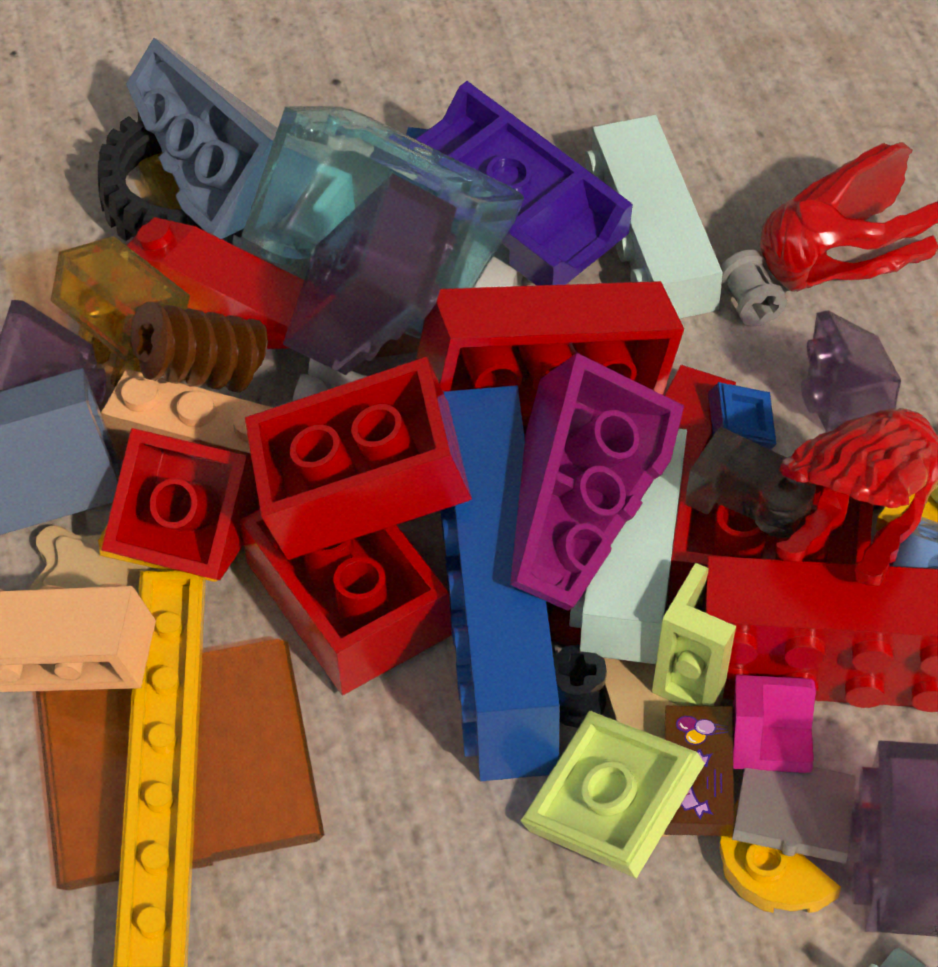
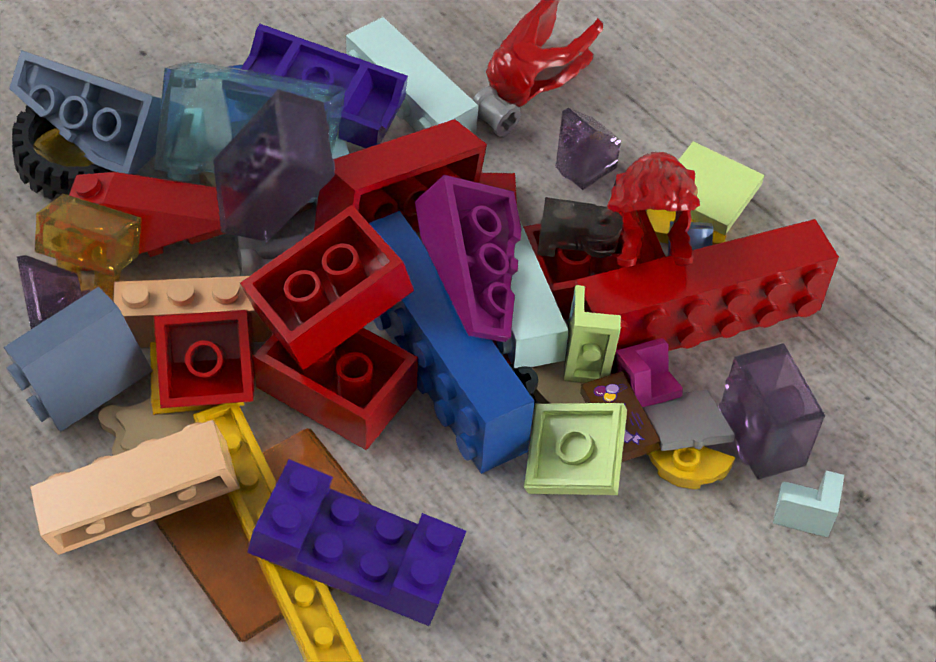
camera: 30 degrees left, 0 degrees up
reddish brown piece [130,301,268,393] -> none
blue tile [708,382,777,454] -> none
none -> dark purple piece [247,459,466,626]

